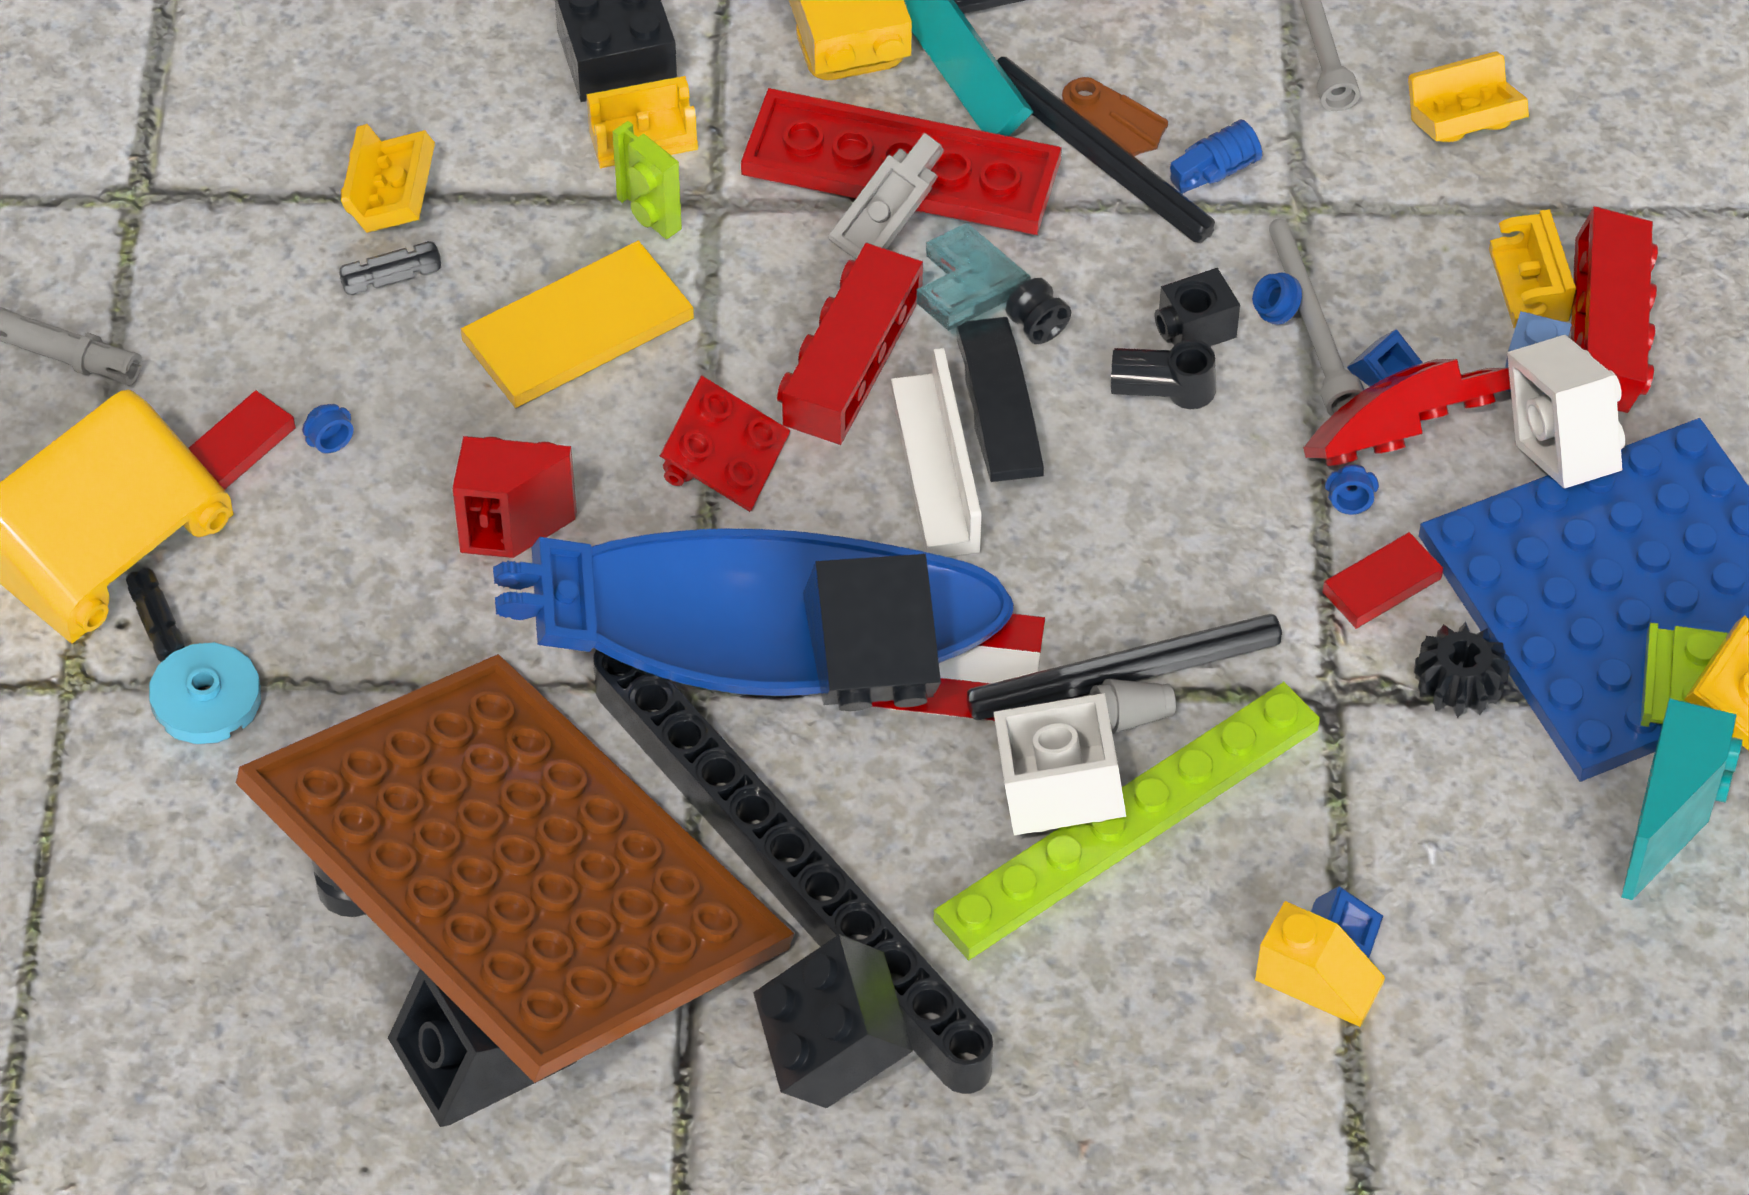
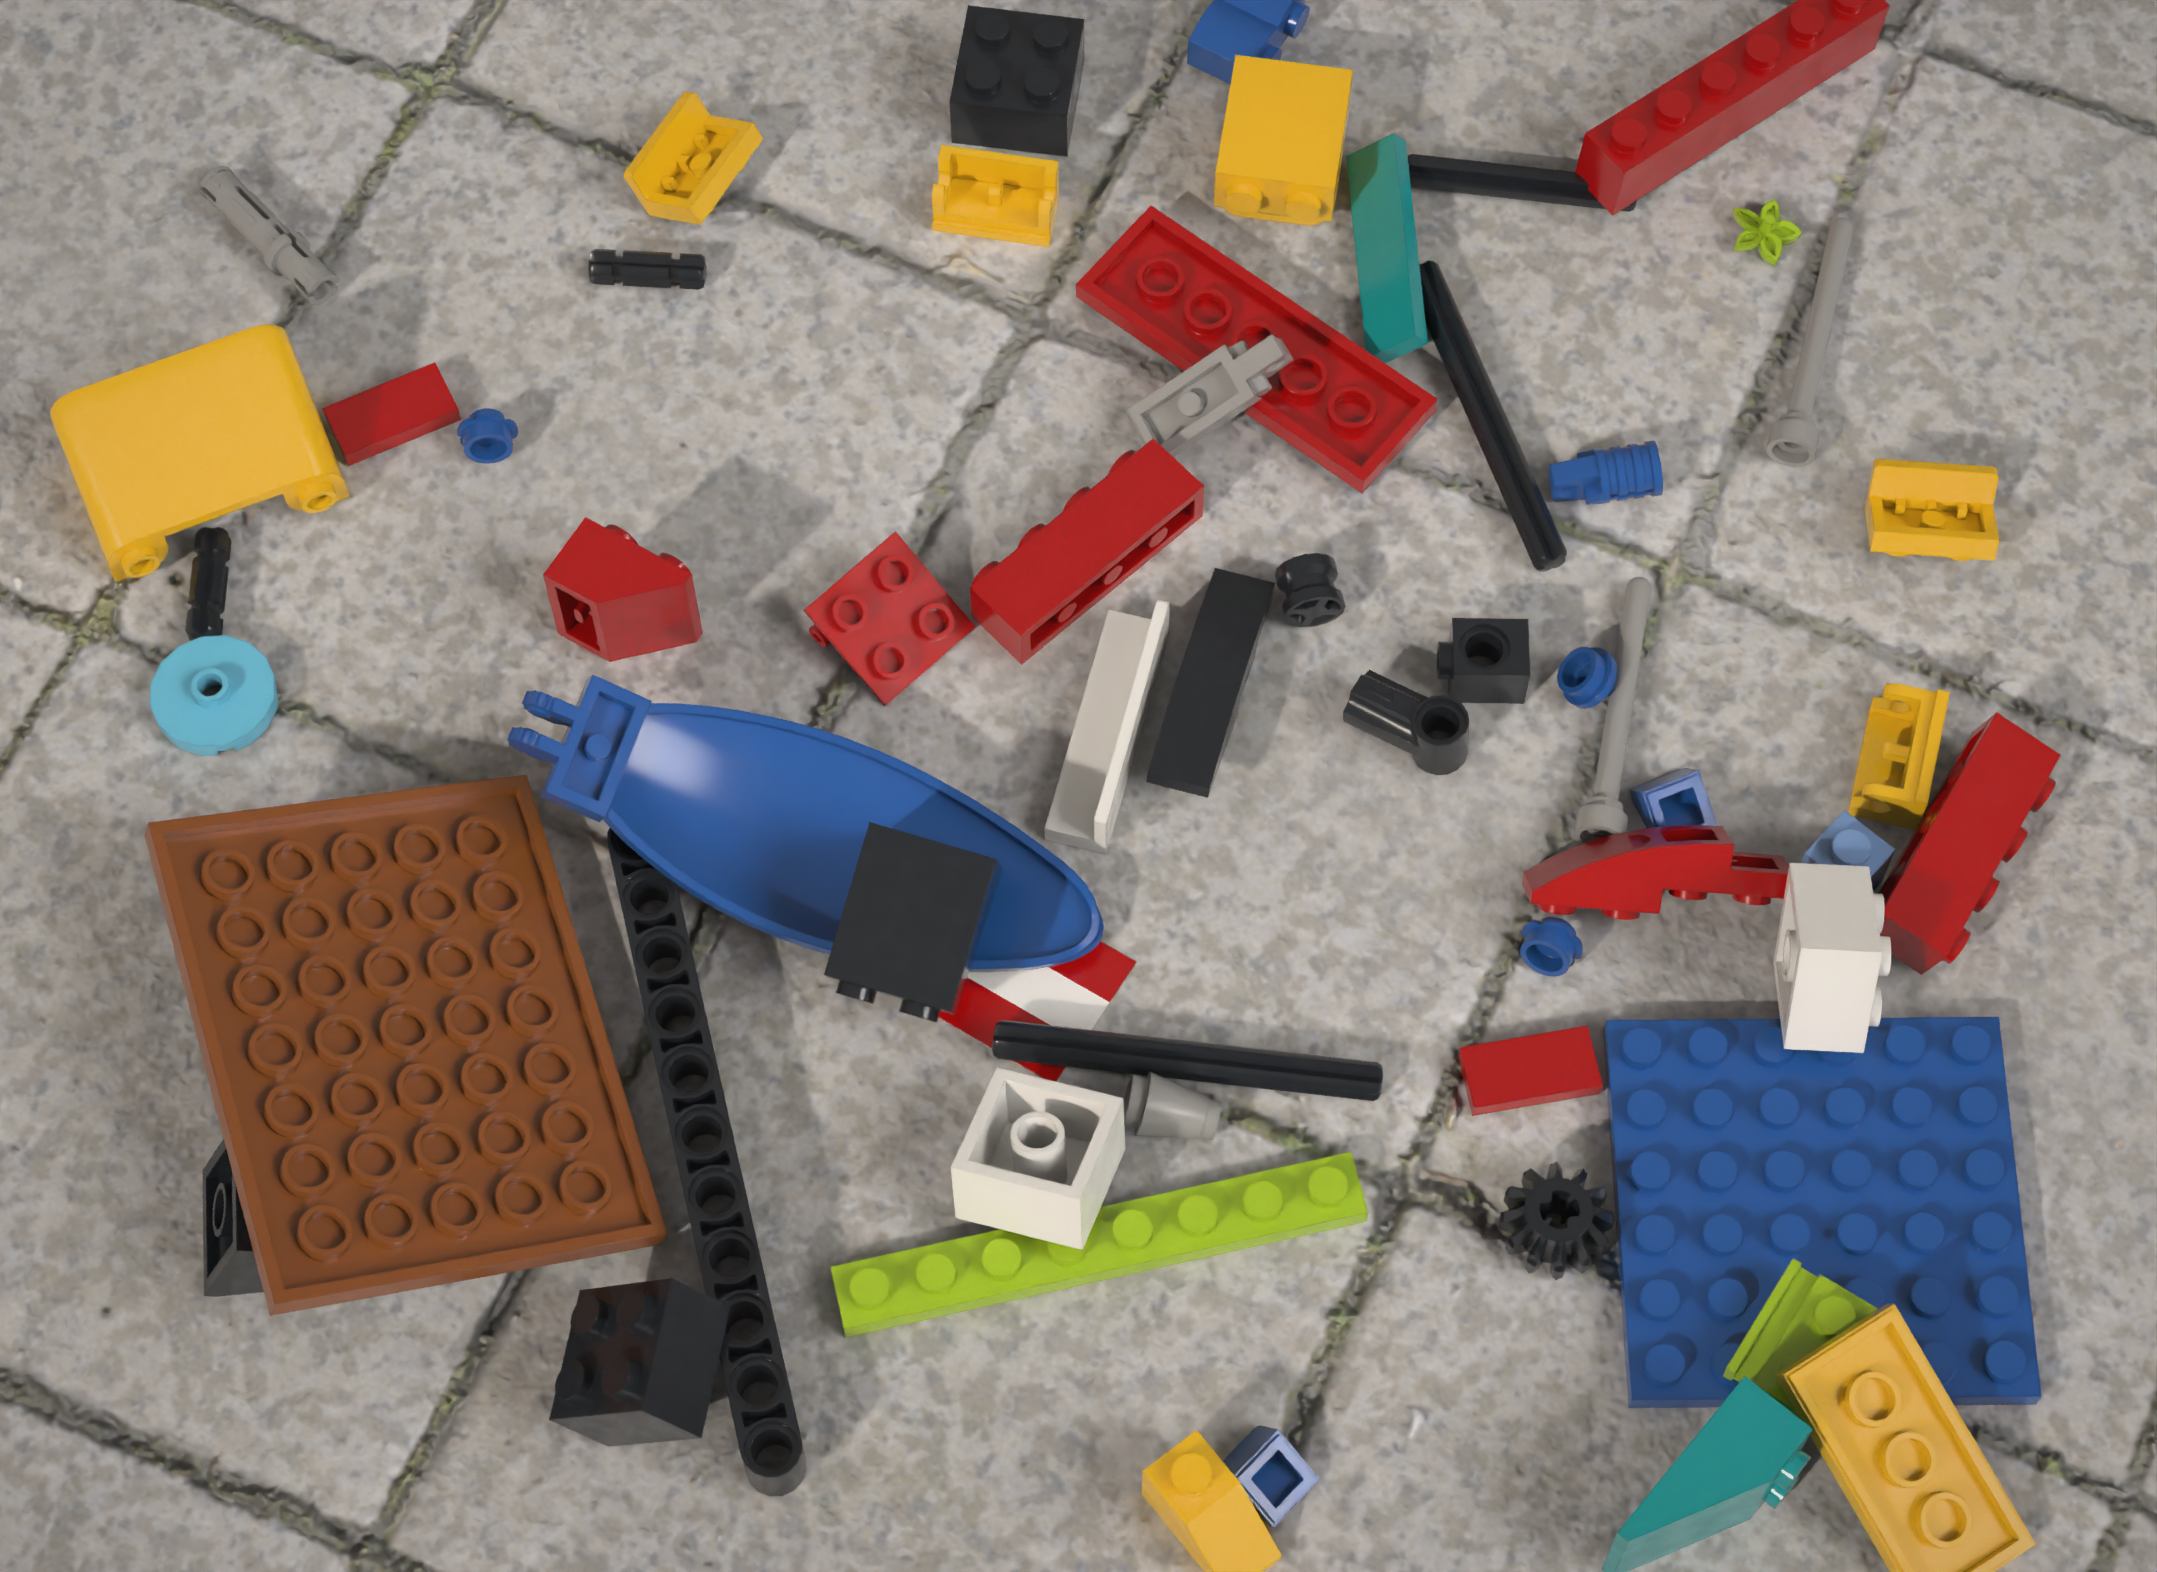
camera: 25 degrees right, 10 degrees up
yellow tile [461,240,694,408] -> none
lime plate [613,121,682,240] -> none
clear light blue tile [916,223,1031,331] -> none
dark orange piece [1062,77,1168,156] -> none

